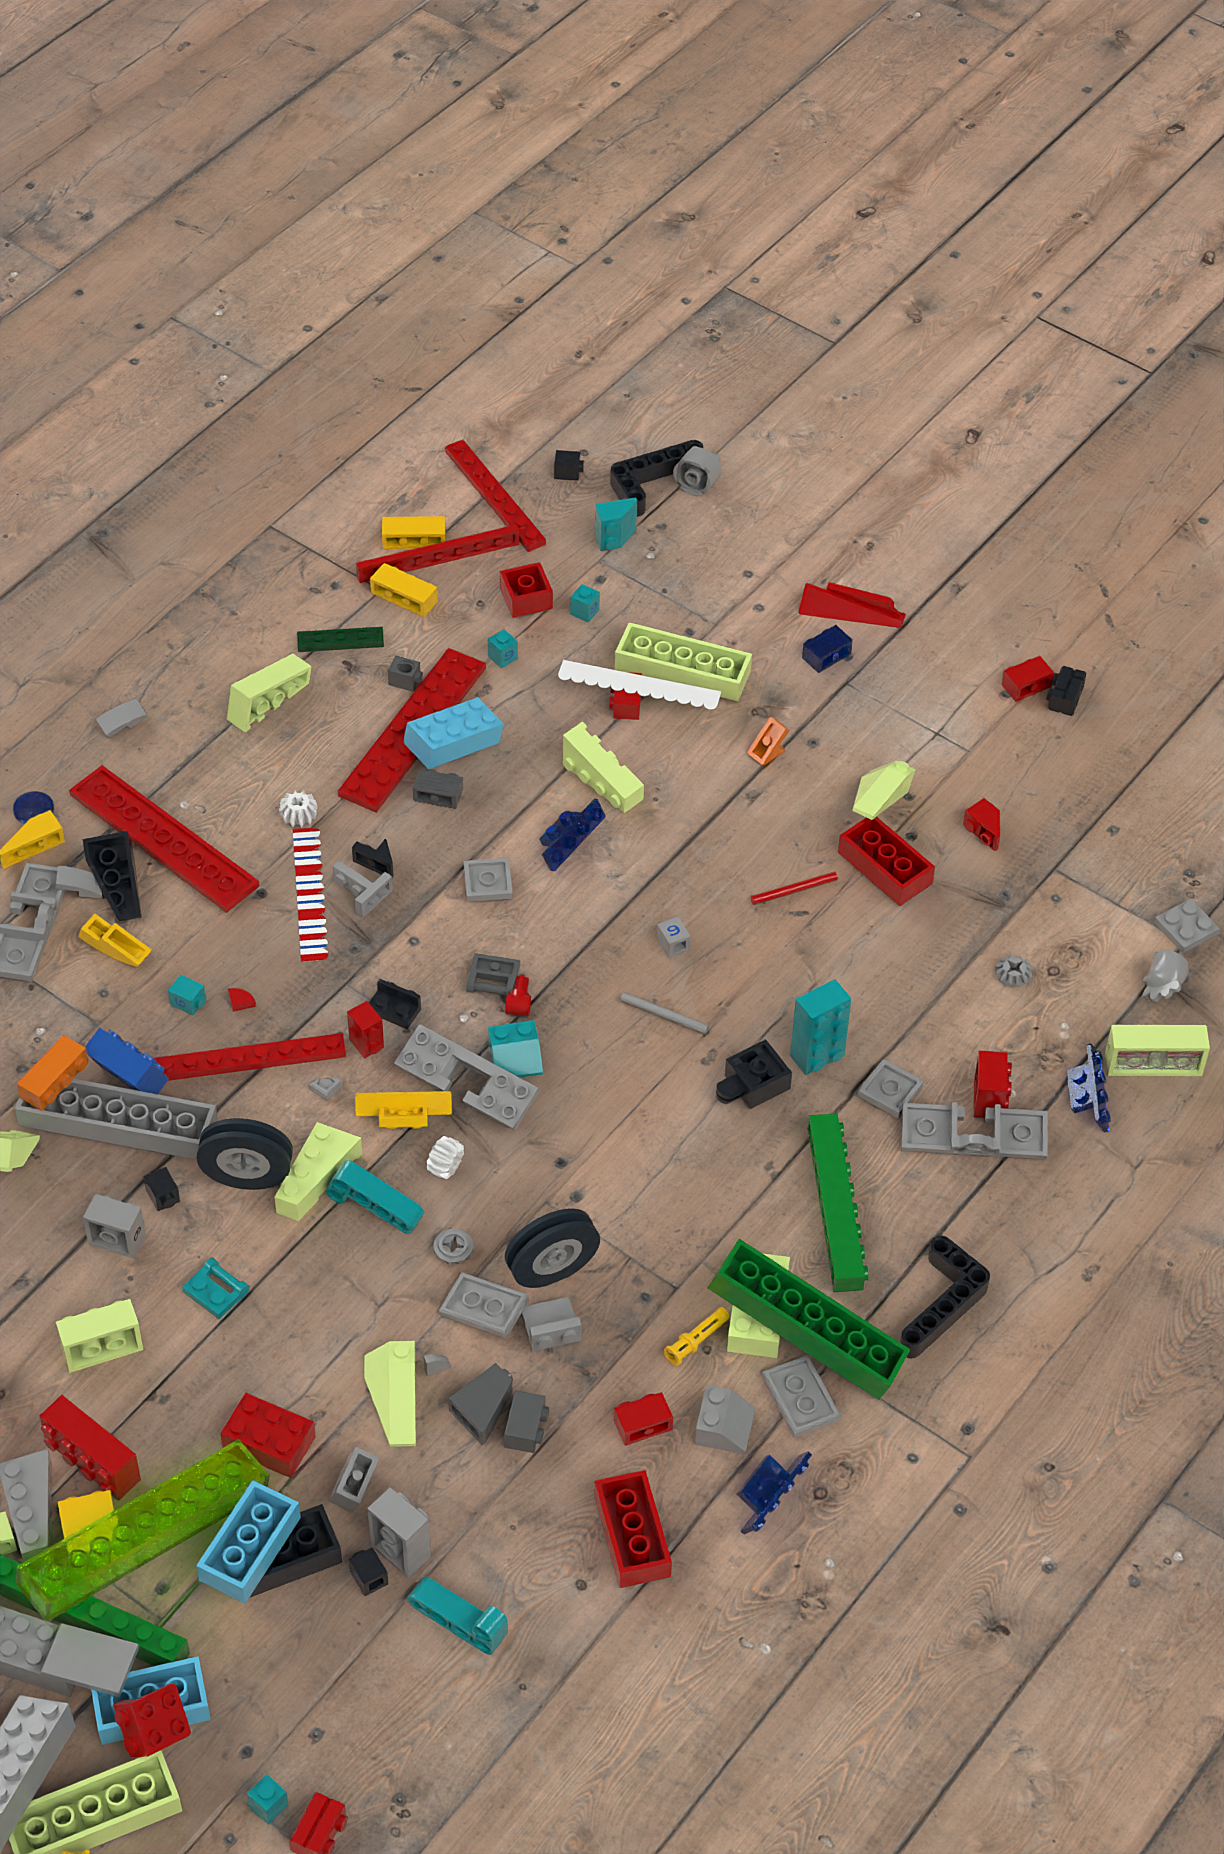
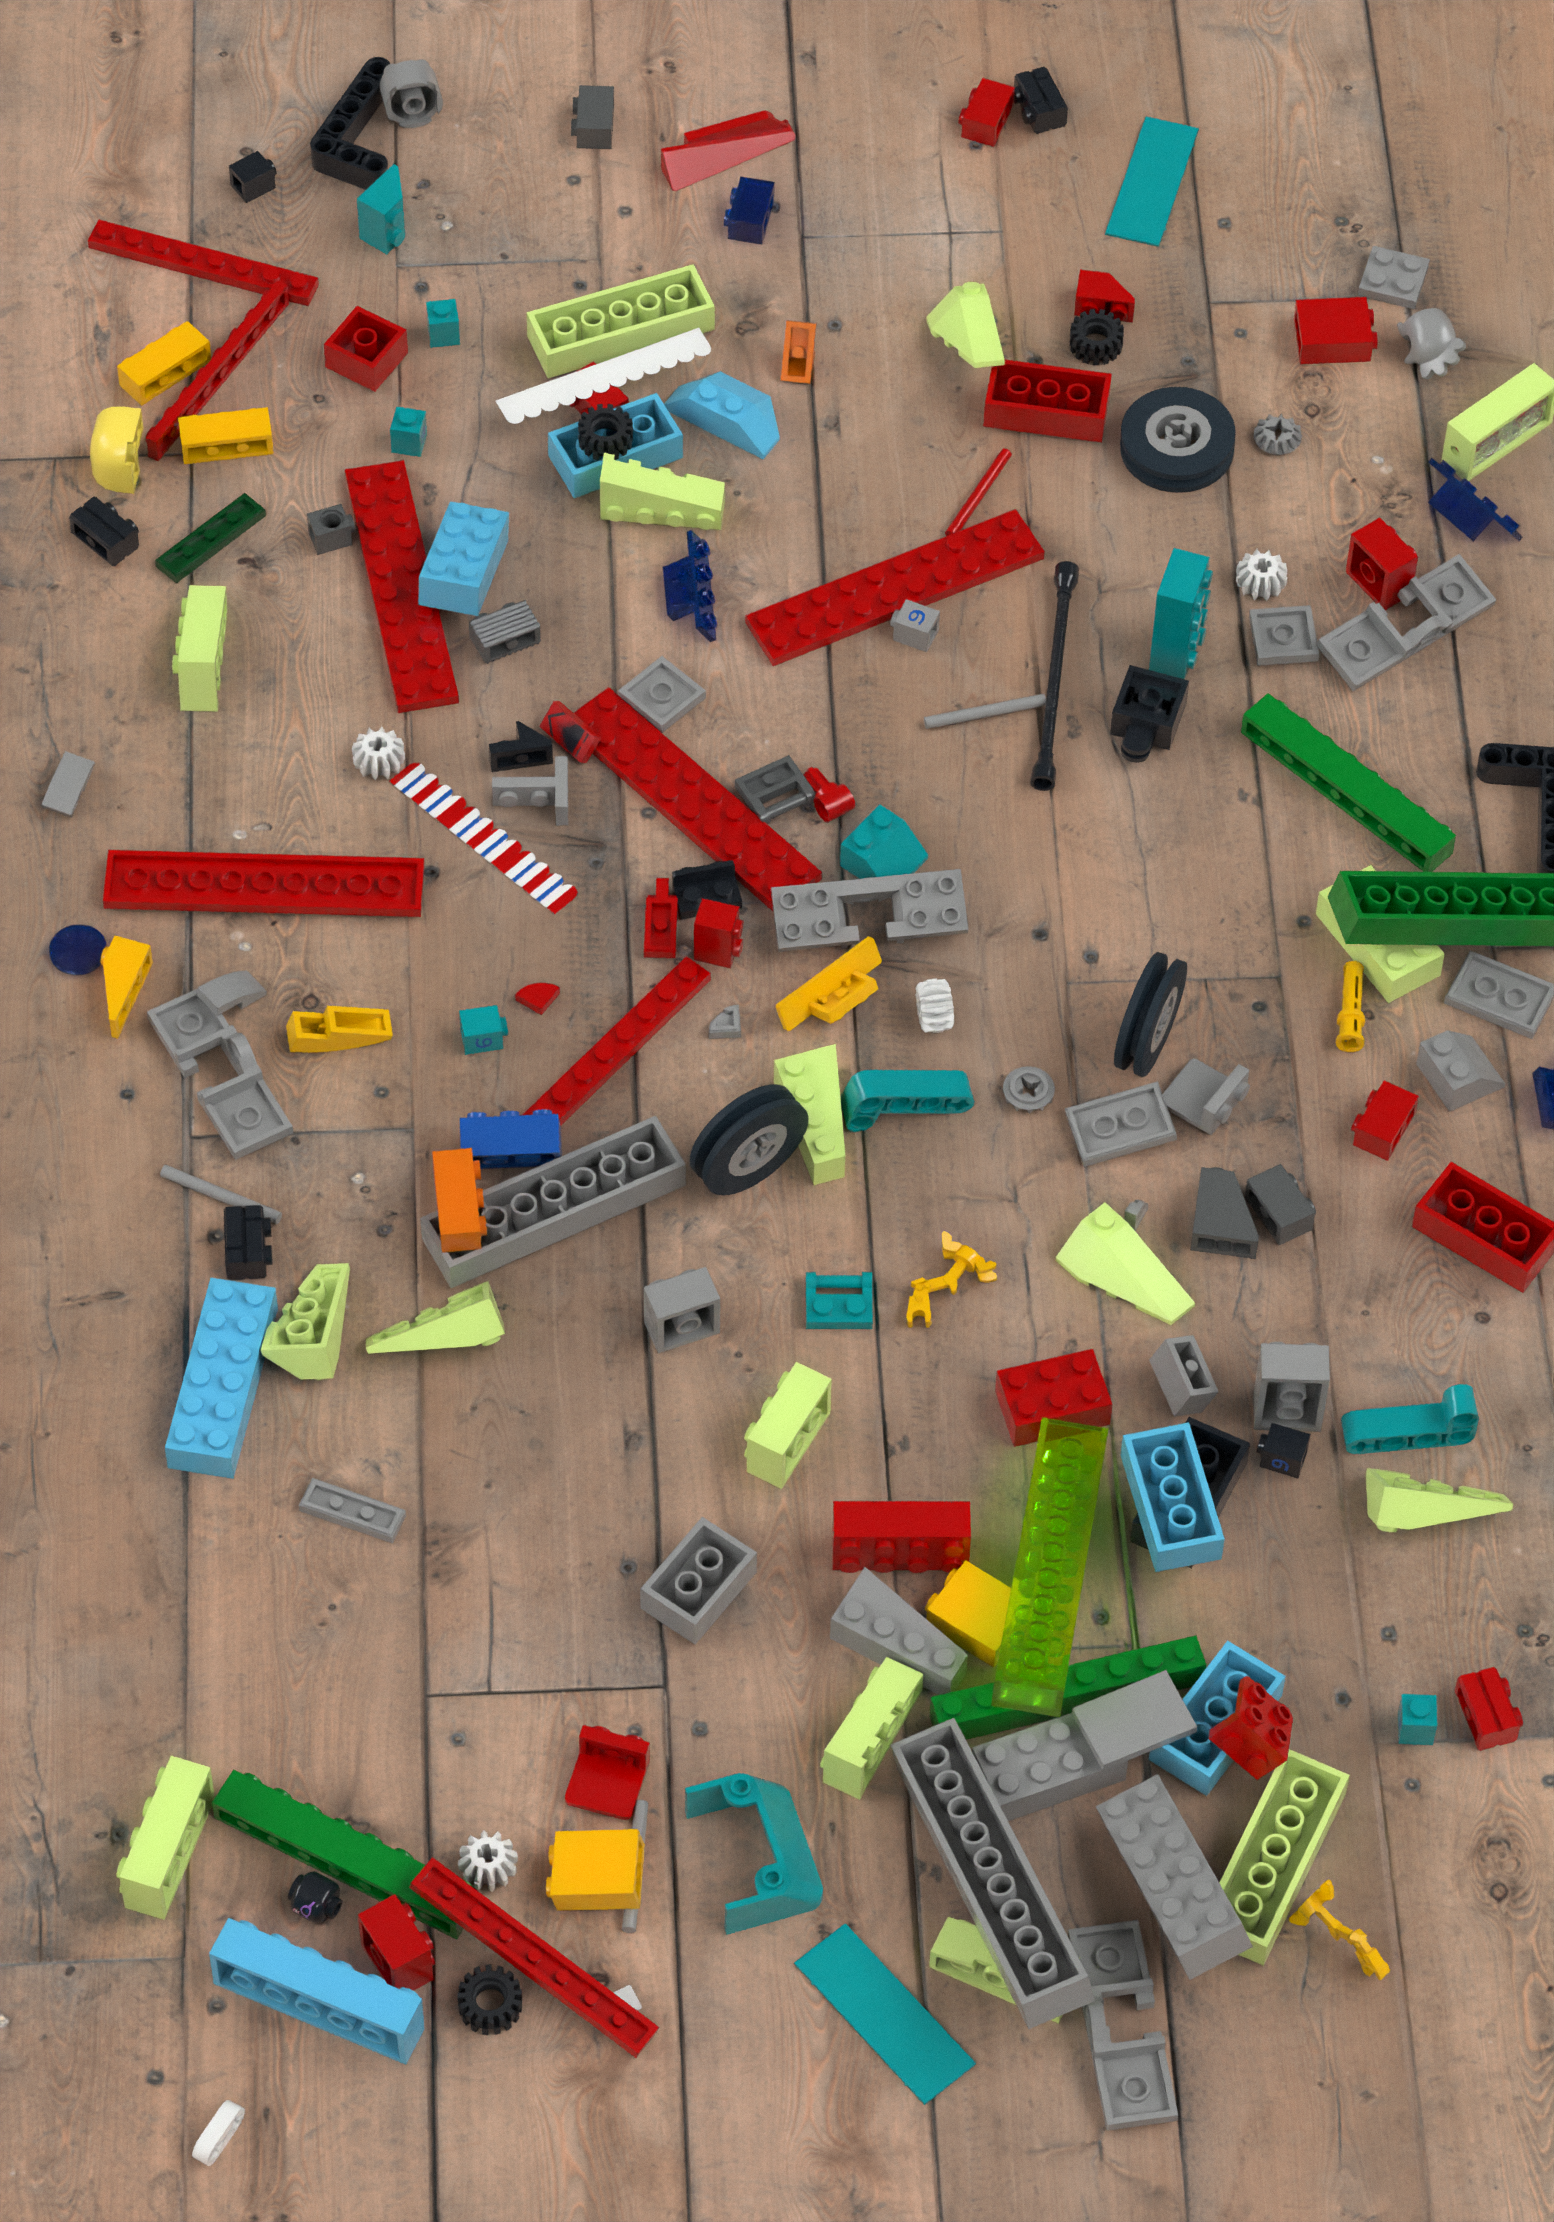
camera: 40 degrees left, 5 degrees up
black wedge [82,831,142,921] -> none
black brick [143,1167,180,1211] -> none
none -> black brick [69,496,139,566]
none -> light yellow brick [90,407,144,494]
none -> red tile [539,701,601,763]
none -> medium azure brick [548,393,683,498]
none -> dark grey brick [571,85,614,149]
none -> red plate [574,687,822,911]
none -> black tyre [578,404,633,460]
none -> red hinge [644,878,678,958]
none -> medium azure wedge [664,371,780,459]
none -> red plate [745,509,1045,666]
none -> yellow piece [906,1231,997,1328]
none -> black hose [1030,561,1079,791]
none -> black tyre [1069,309,1124,365]
none -> teal window [1105,116,1199,247]
none -> black wheel [1120,387,1236,493]
none -> white gear [1236,549,1287,601]
none -> red brick [1293,297,1378,364]
none -> yellowish green wedge [1366,1468,1513,1532]

